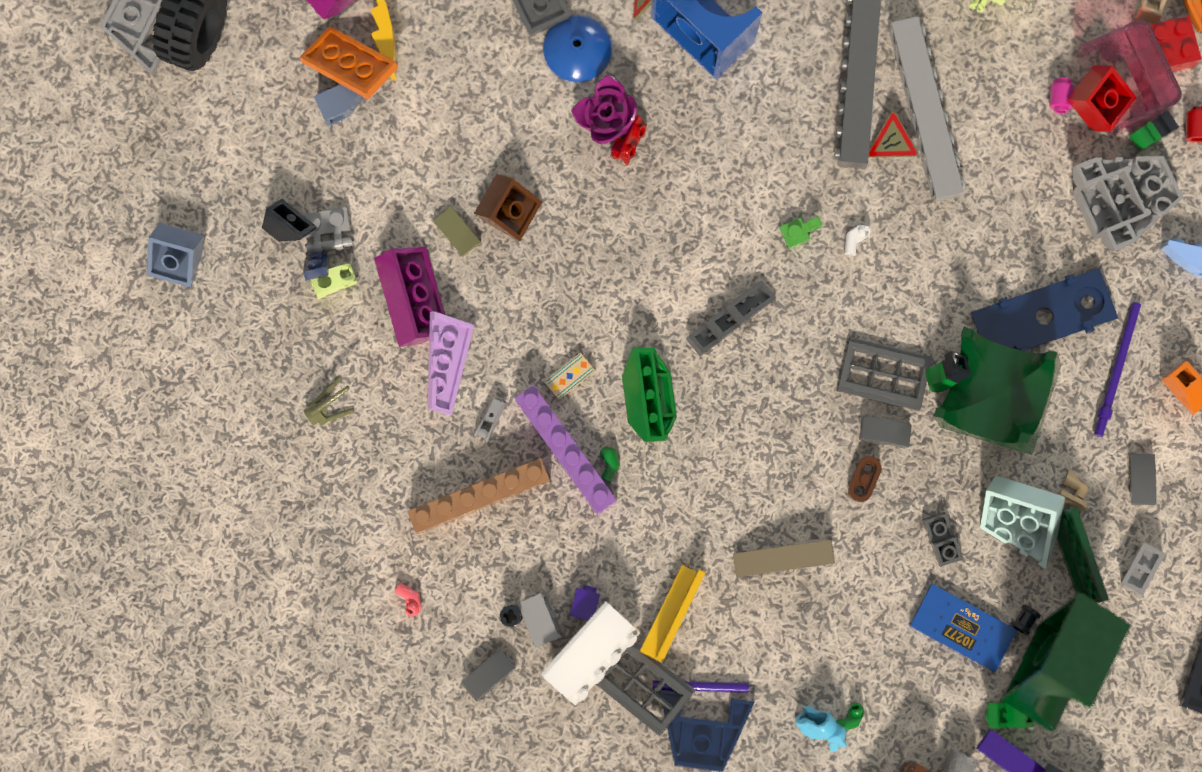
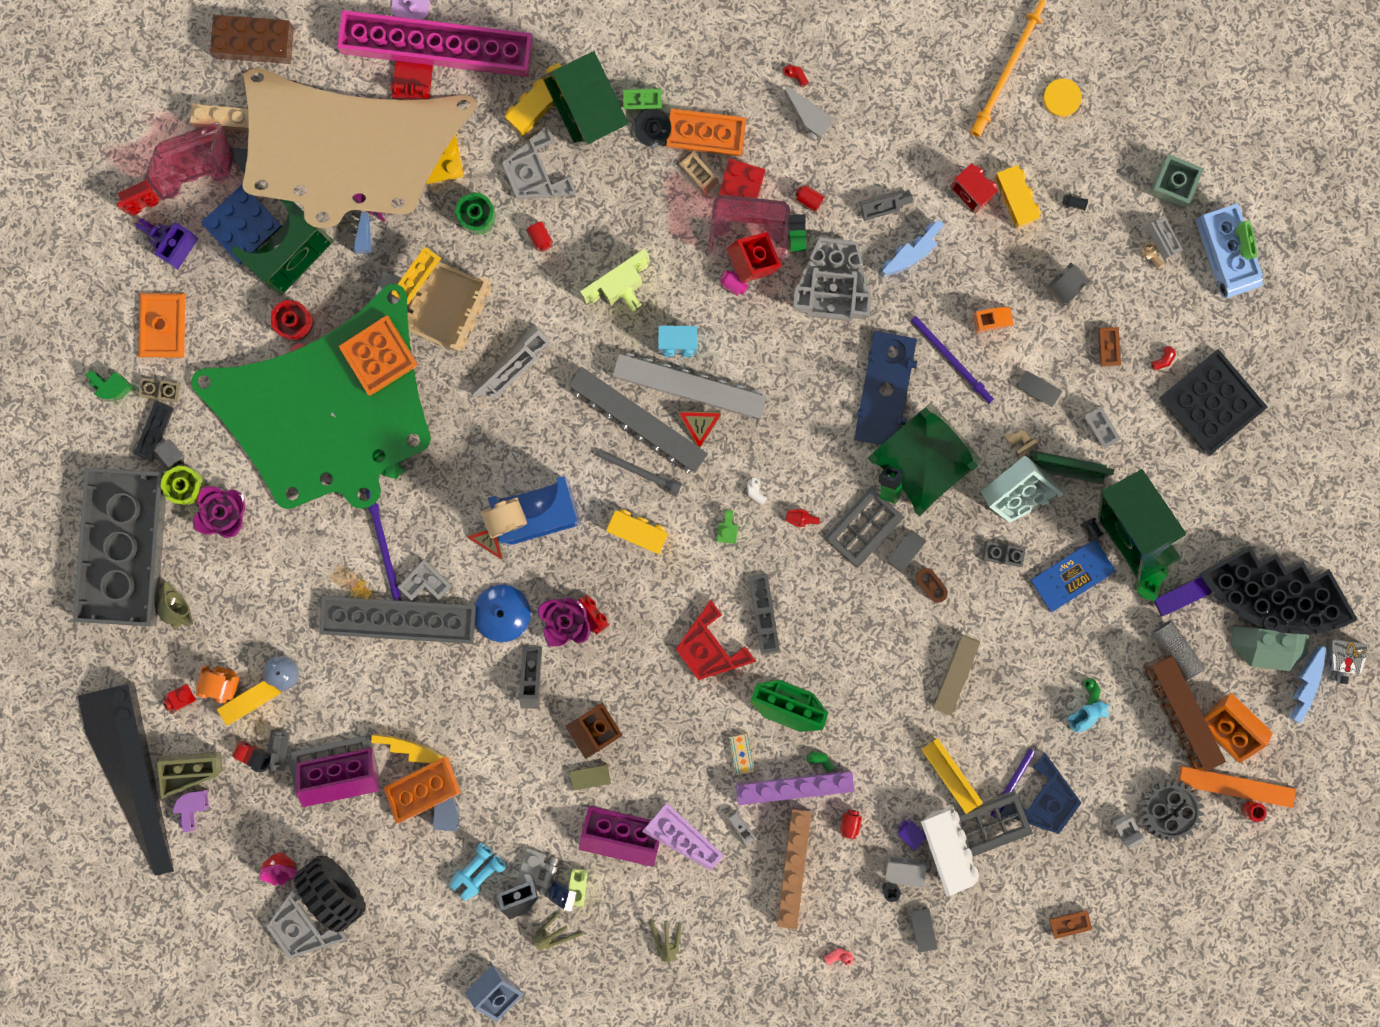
camera: 60 degrees left, 5 degrees up
none -> medium azure piece [449,842,506,901]
none -> dark grey slope [519,646,542,709]
none -> olive plant [532,912,583,951]
none -> dark grey piece [596,450,682,497]
none -> yellow brick [606,509,668,555]
none -> medium azure brick [658,326,697,358]
none -> red wing [676,600,756,680]
none -> red piece [785,508,820,527]
none -> red brick [840,809,862,839]

